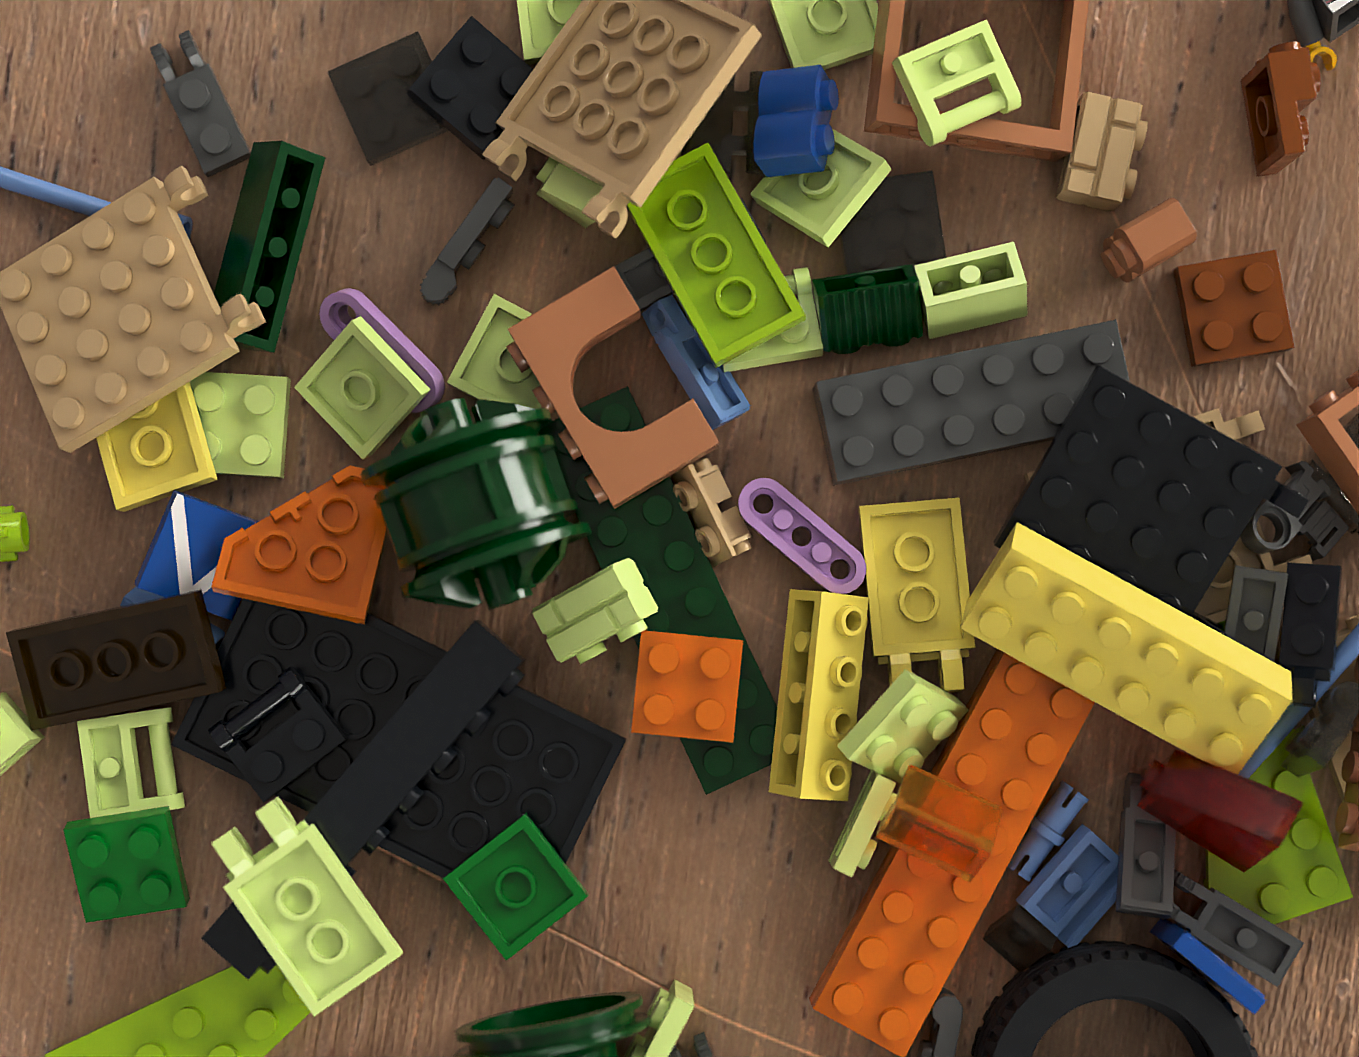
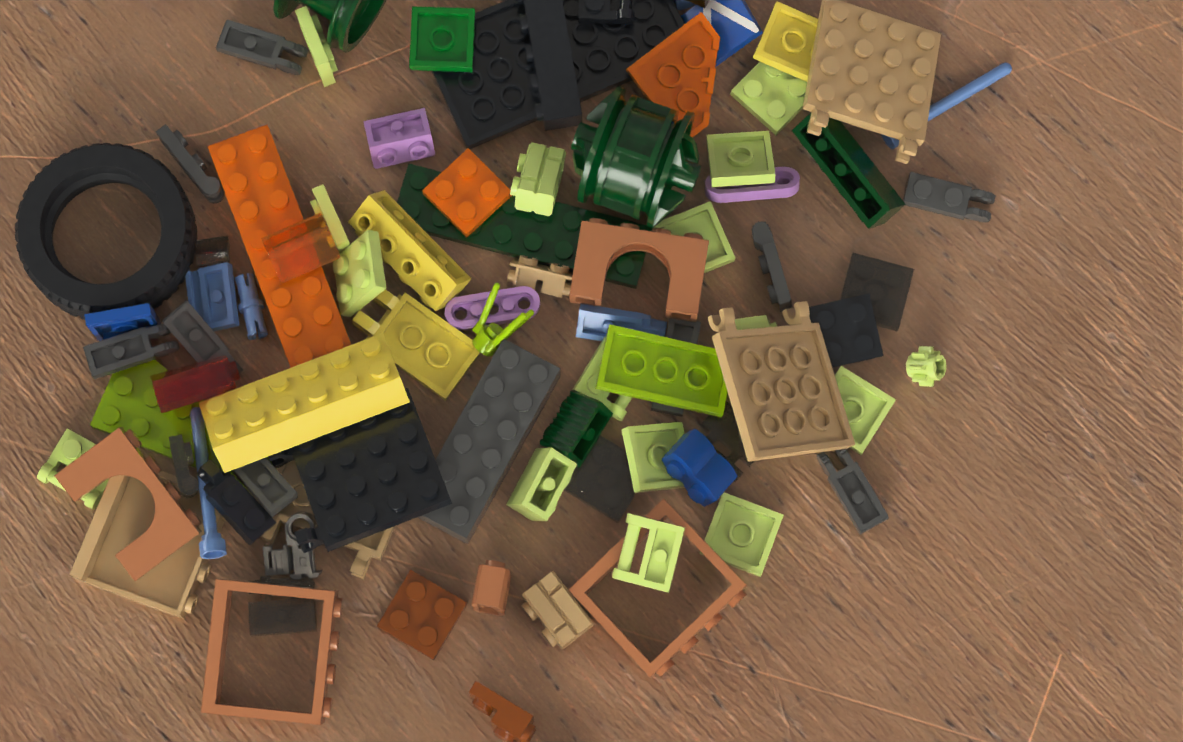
camera: 130 degrees right, 10 degrees down
none -> lavender bracket [363,108,435,169]
none -> lime plant [472,282,534,357]

